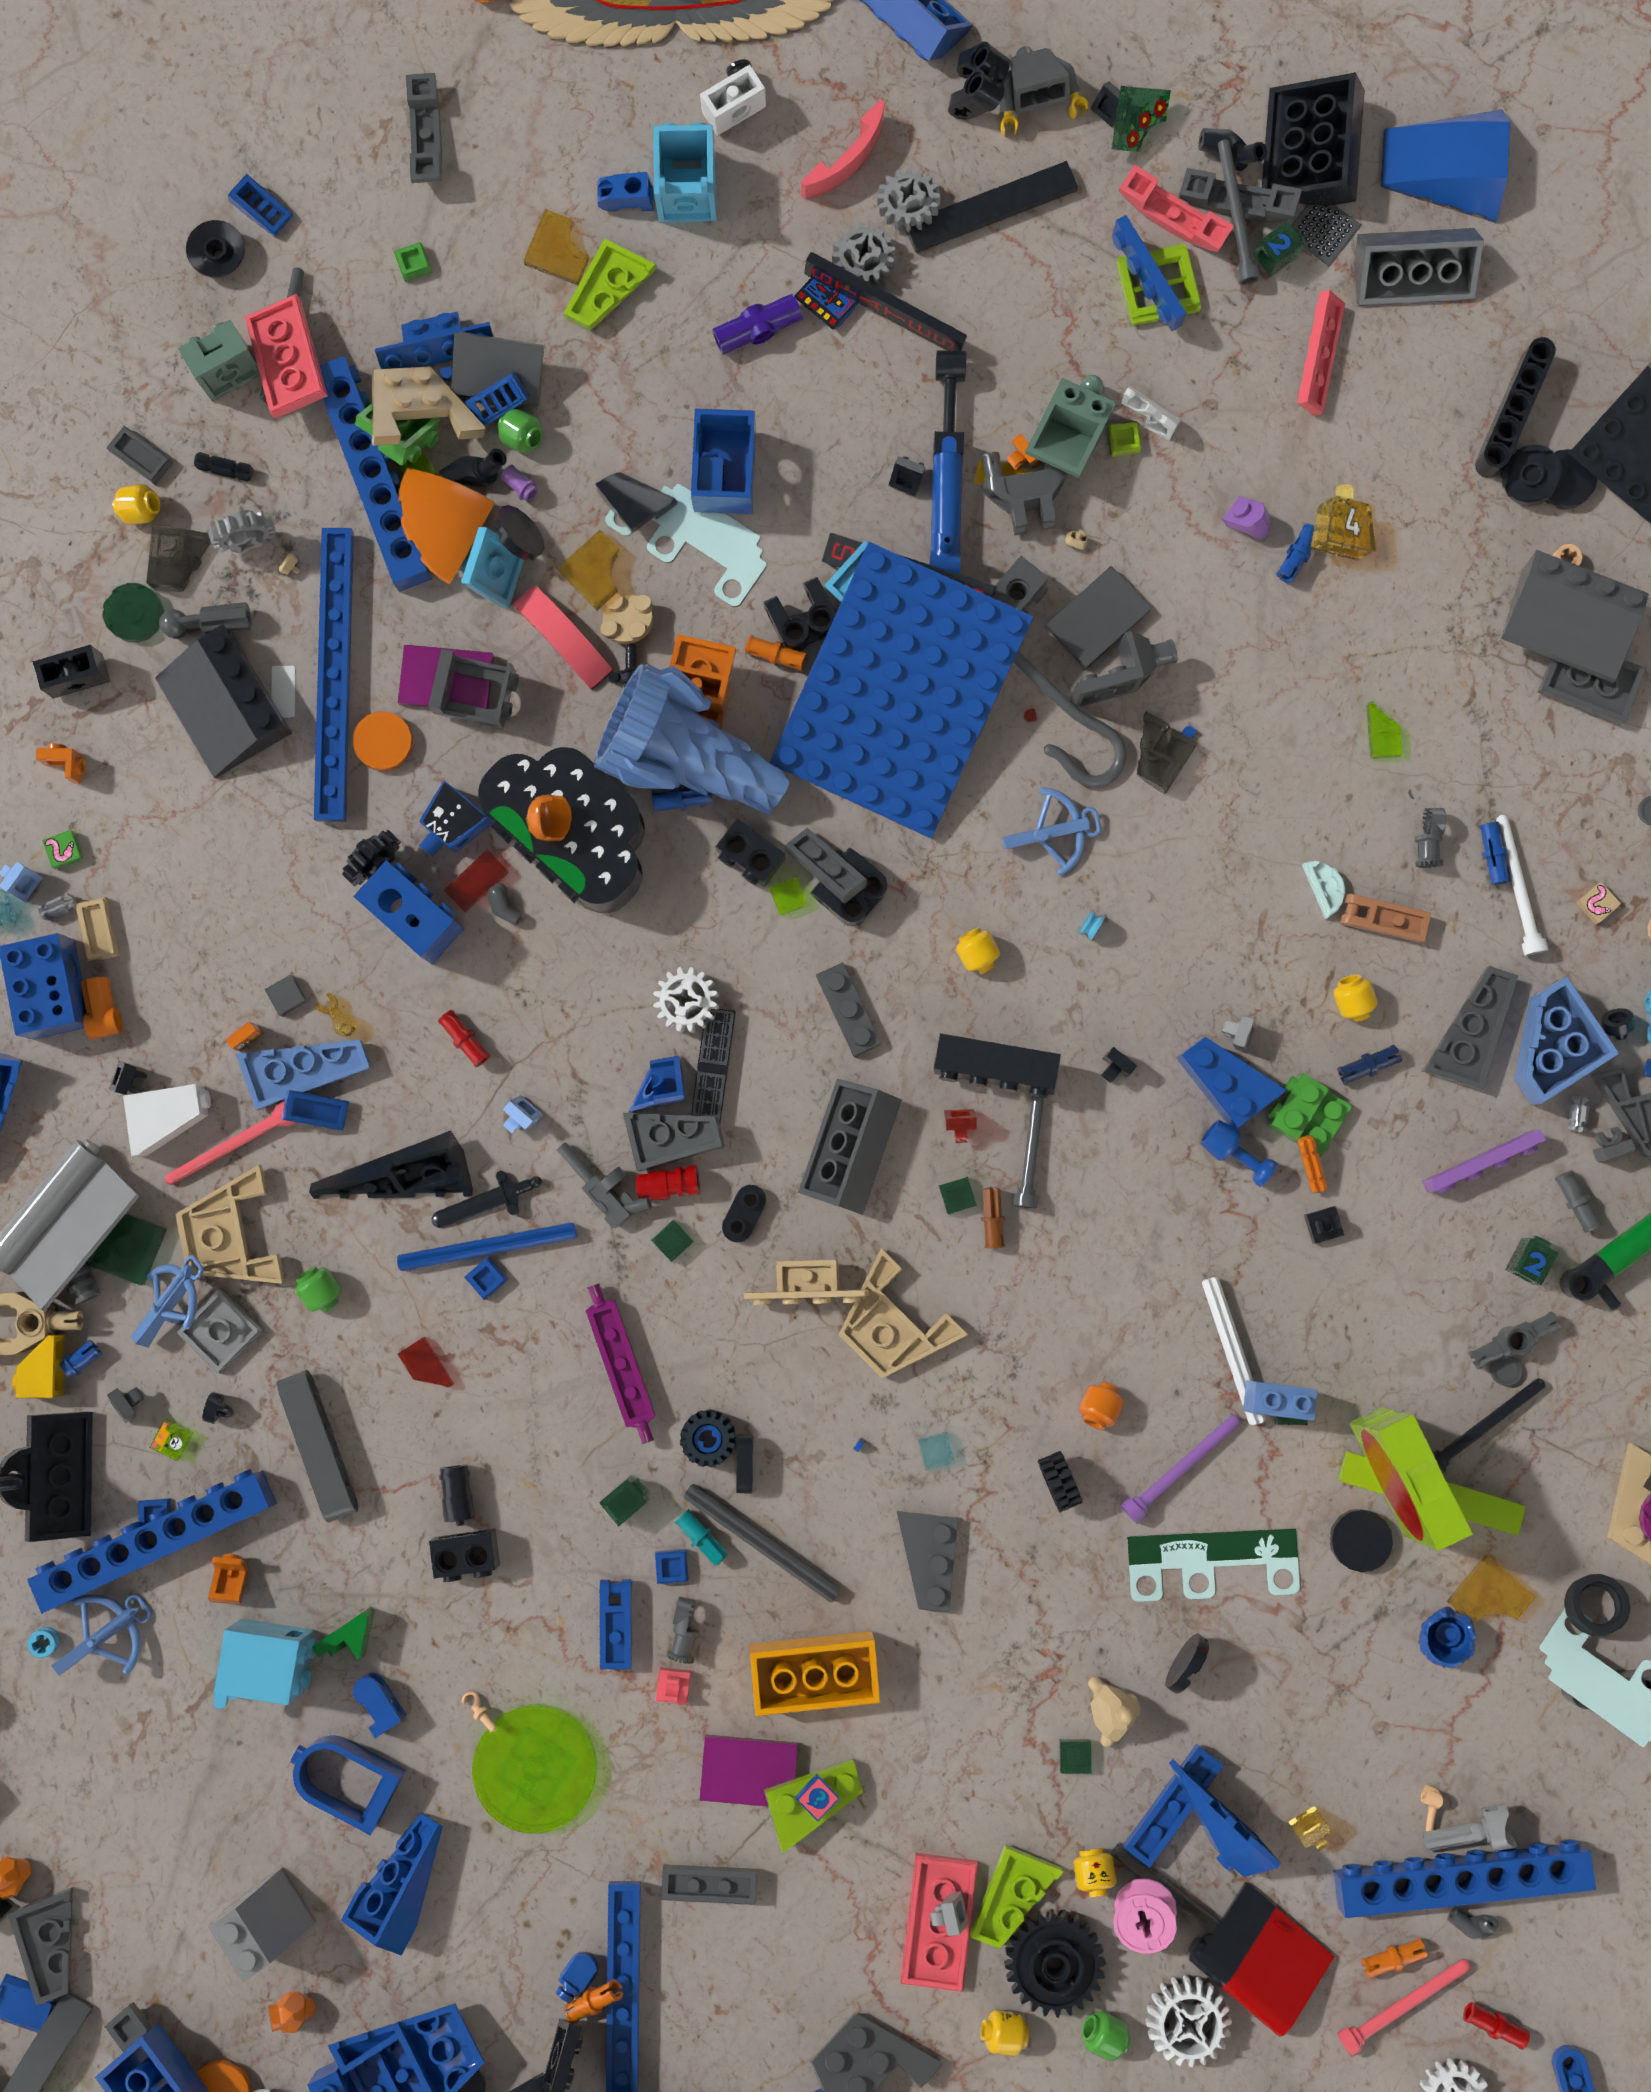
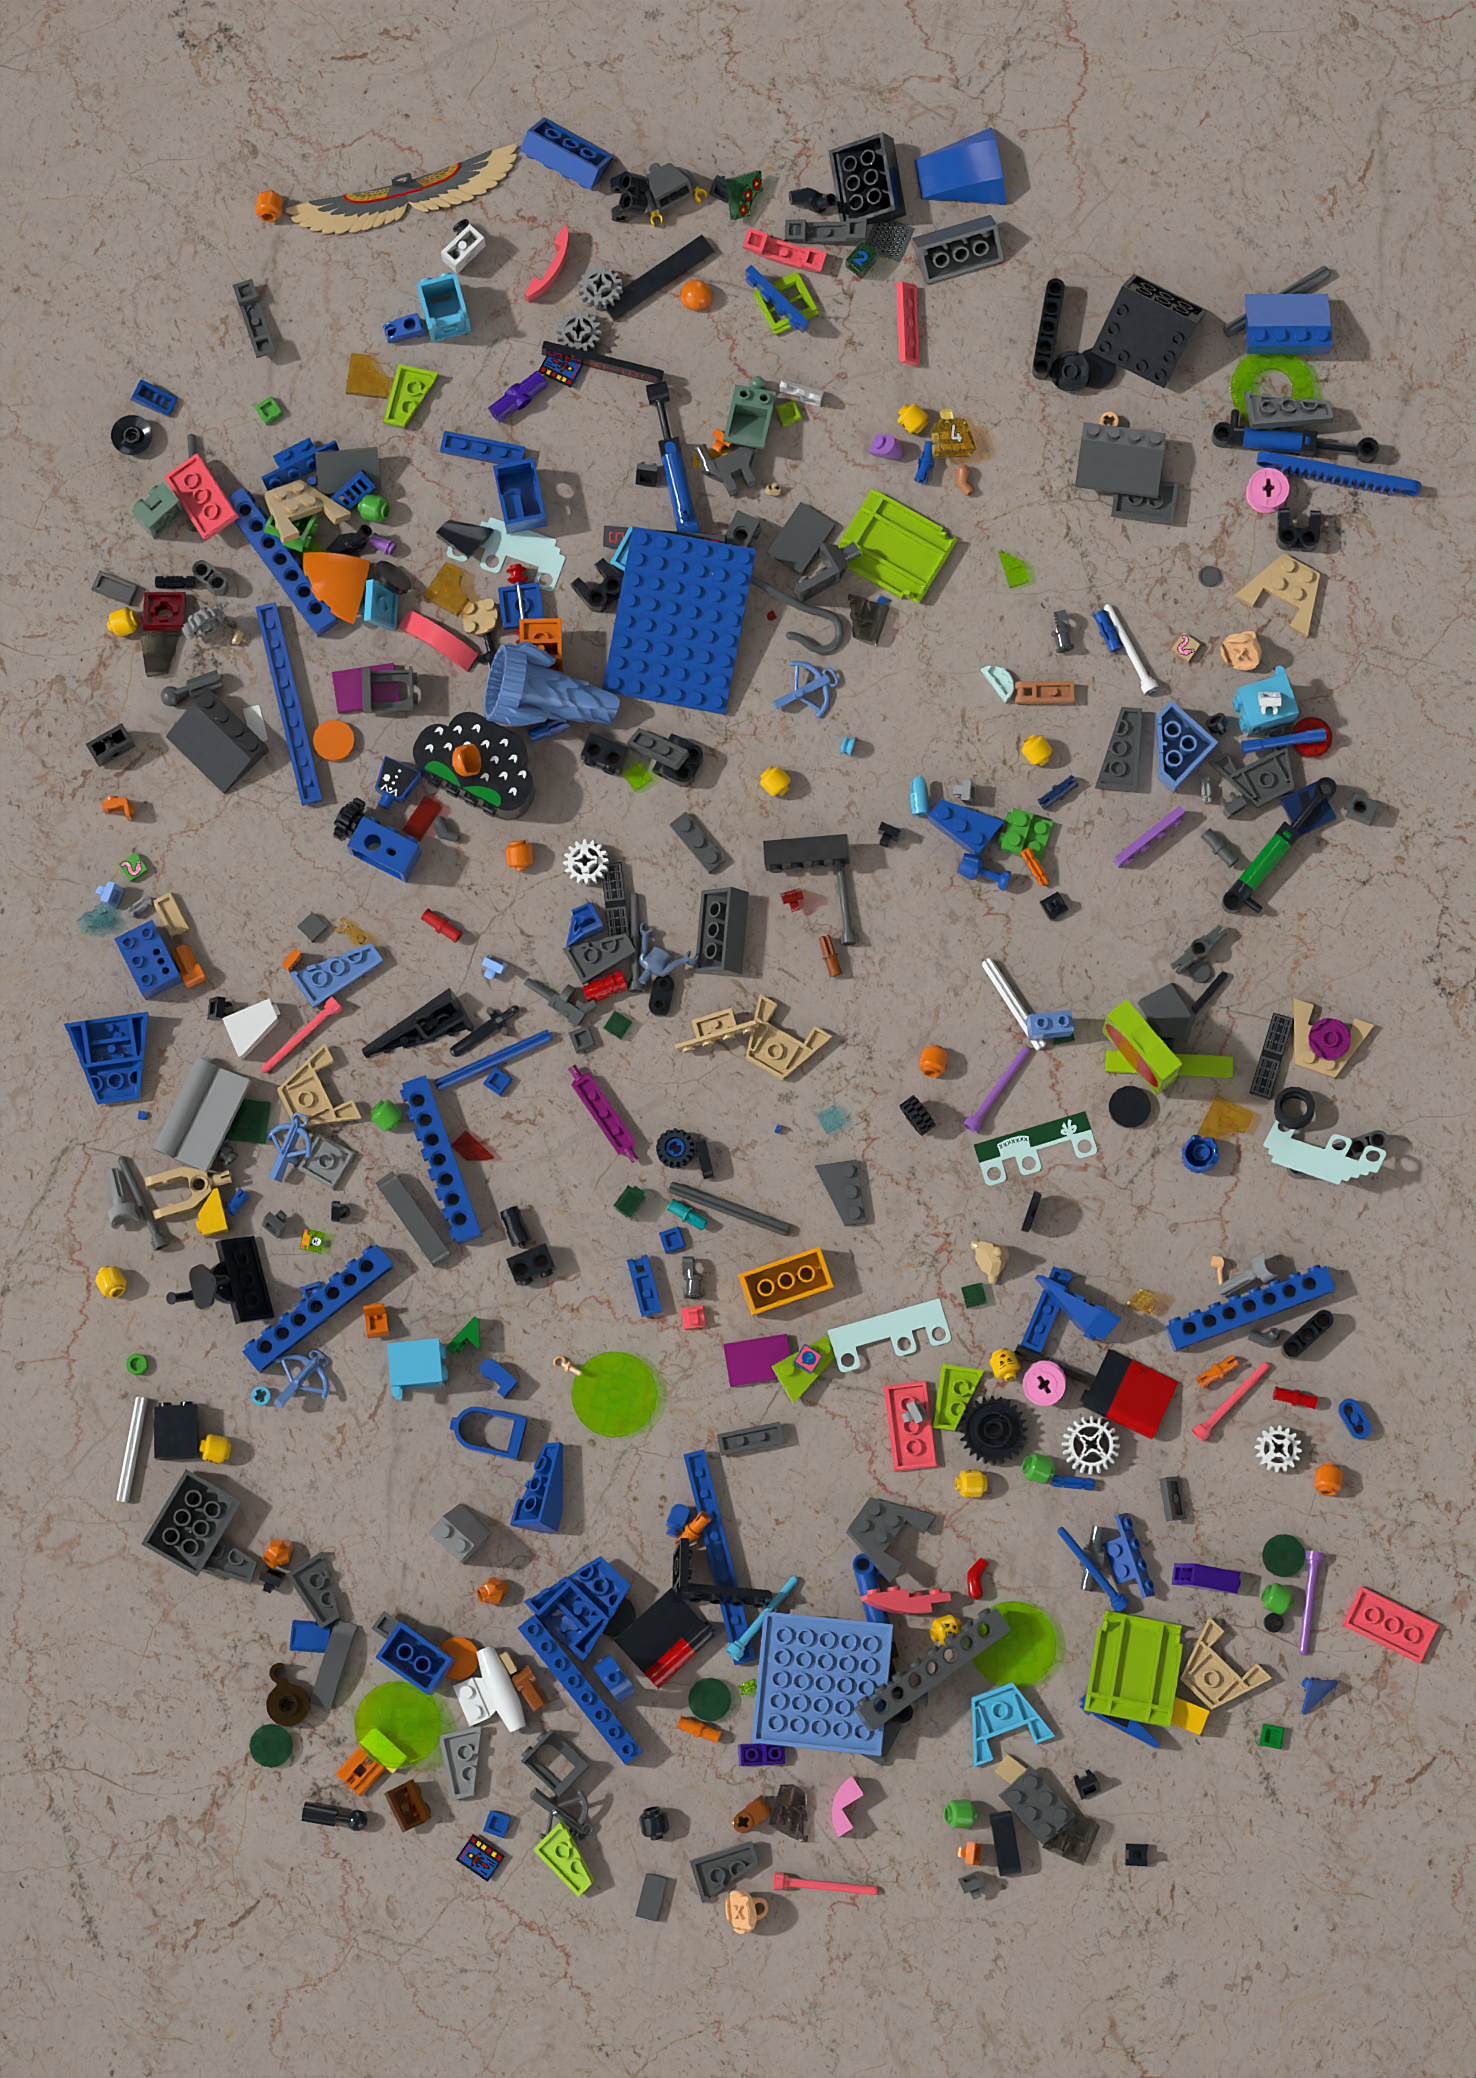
camera: 15 degrees left, 5 degrees down
clear green tile [102,583,164,643] -> none
blue tile [281,1090,349,1131] -> none
orange pin [745,635,807,672] -> none
clear green tile [938,1177,977,1215] -> none
dark grey piece [1218,140,1262,285] -> none
clear green brick [1505,1235,1558,1285] -> none
none -> dark red piece [142,592,186,631]
none -> dark grey beam [192,560,229,596]
none -> blue brick [400,1075,483,1245]
none -> blue plate [440,431,526,464]
none -> blue plate [498,564,544,644]
none -> orange head [505,840,534,871]
none -> dark grey tile [569,1025,596,1053]
none -> dark grey piece [628,893,645,993]
none -> sand blue piece [638,923,698,984]
none -> orange hair [680,279,713,311]
none -> light aqua piece [827,1299,951,1372]
none -> lime piece [838,489,957,603]
none -> yellow head [897,403,928,434]
none -> medium azure hinge [910,776,930,817]
none -> nougat arm [955,464,974,496]
none -> blue axle [1052,1475,1095,1490]
none -> dark grey tile [1138,983,1196,1043]
none -> tile [1249,1013,1294,1099]
none -> black beam [1281,1310,1334,1360]

